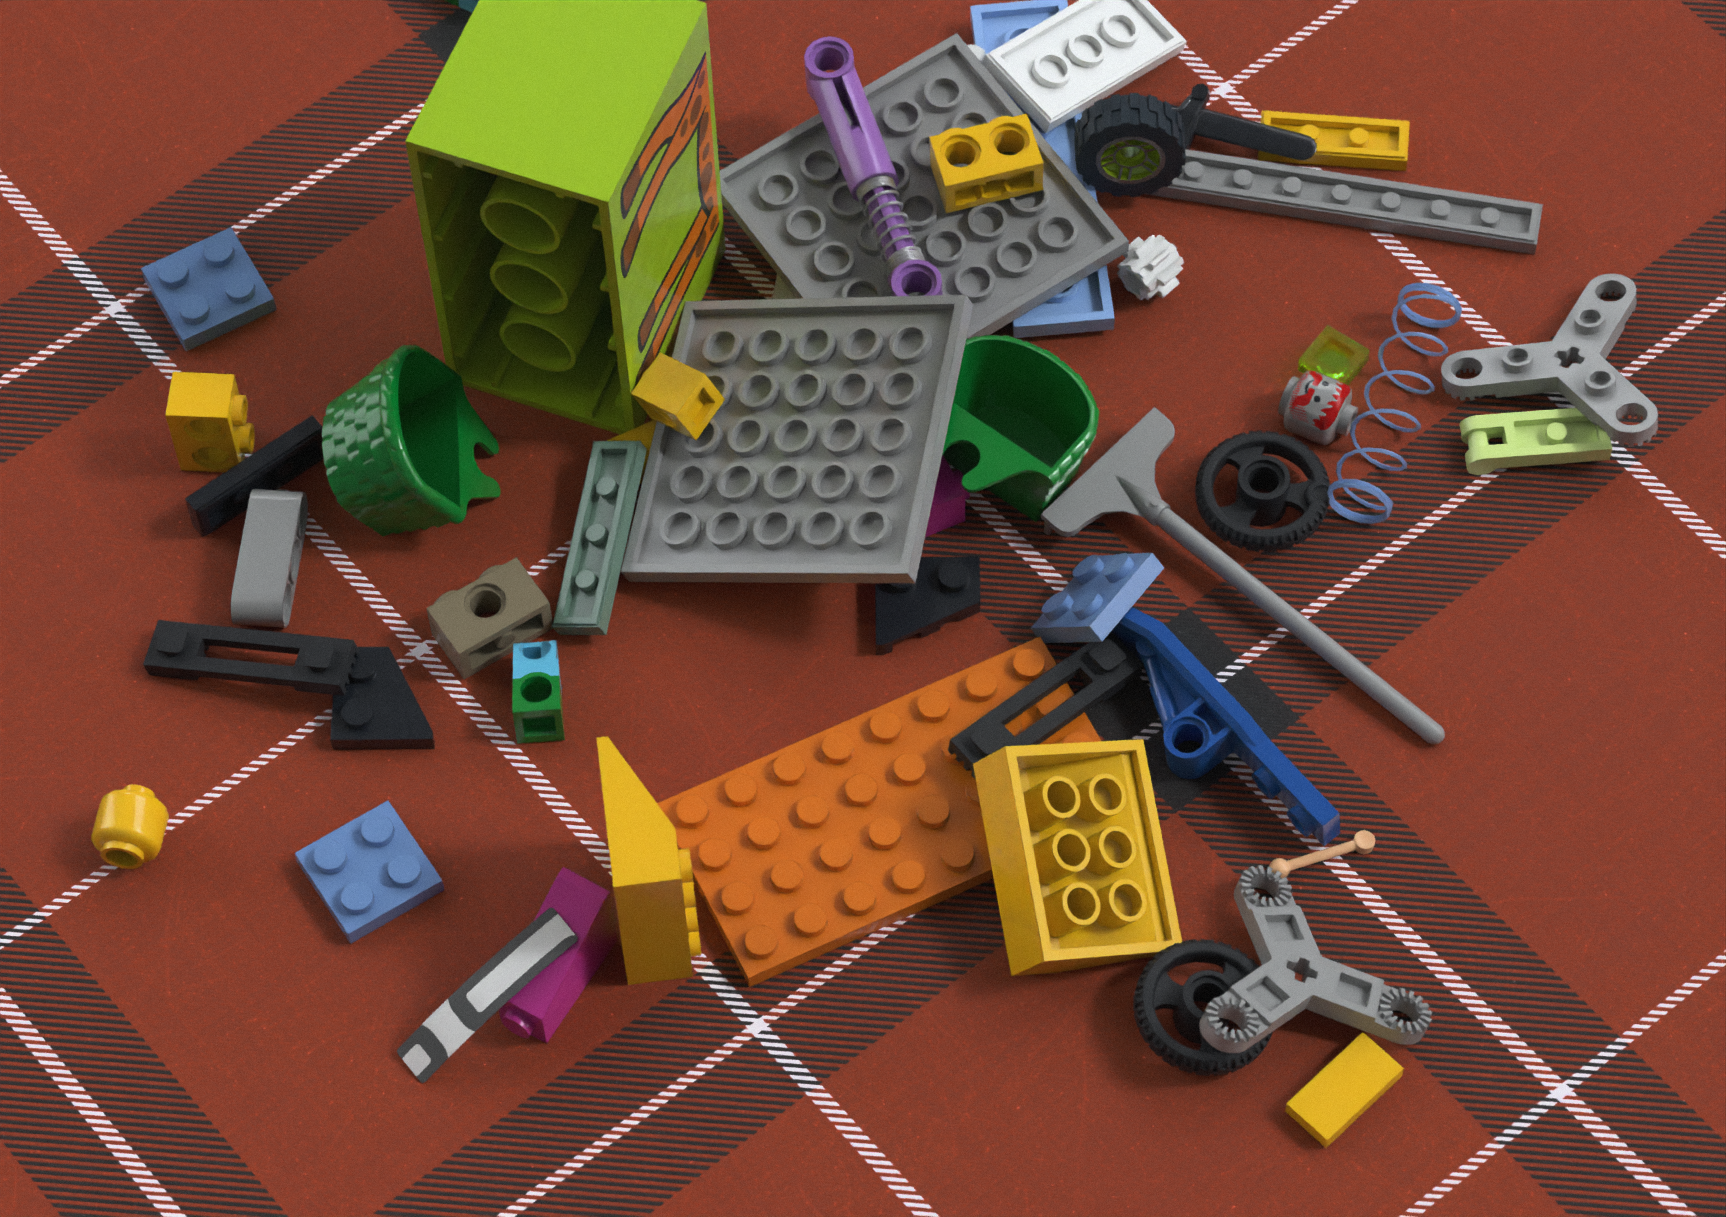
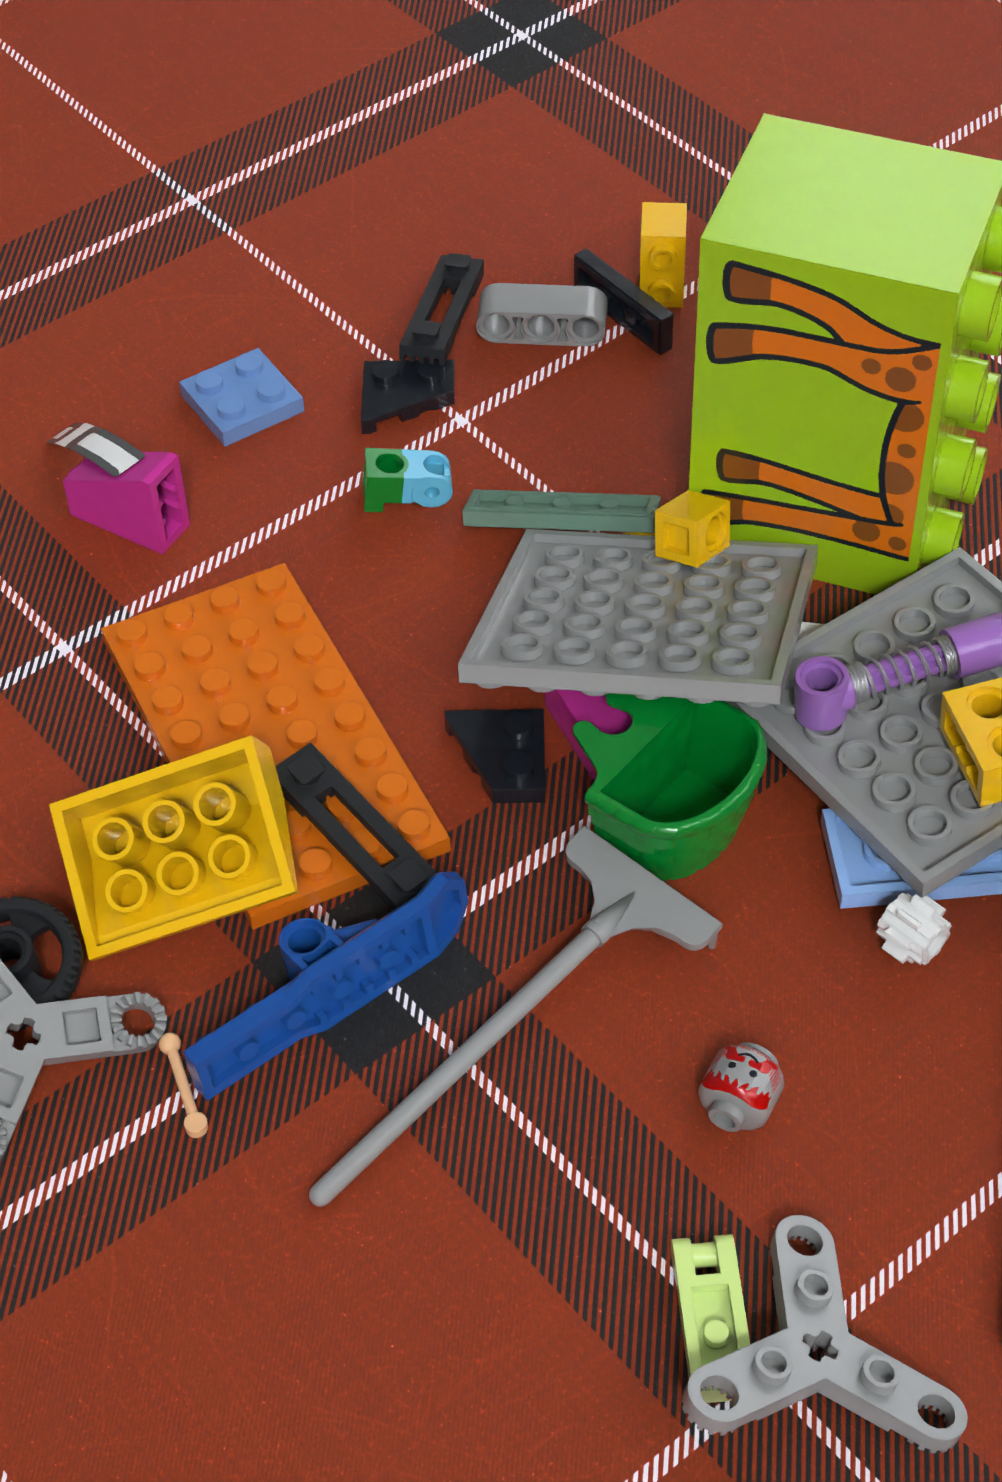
camera: 90 degrees right, 10 degrees down
yellow head [91,785,169,869] -> none
green piece [322,344,501,537] -> none
dark tan brick [426,557,553,680] -> none
yellow slope [596,736,702,985] -> none
medium blue plate [1031,553,1164,643] -> none
black wheel [1195,430,1330,552] -> none
clear neon green plate [1298,325,1370,385] -> none
light blue piece [1327,283,1462,524] -> none

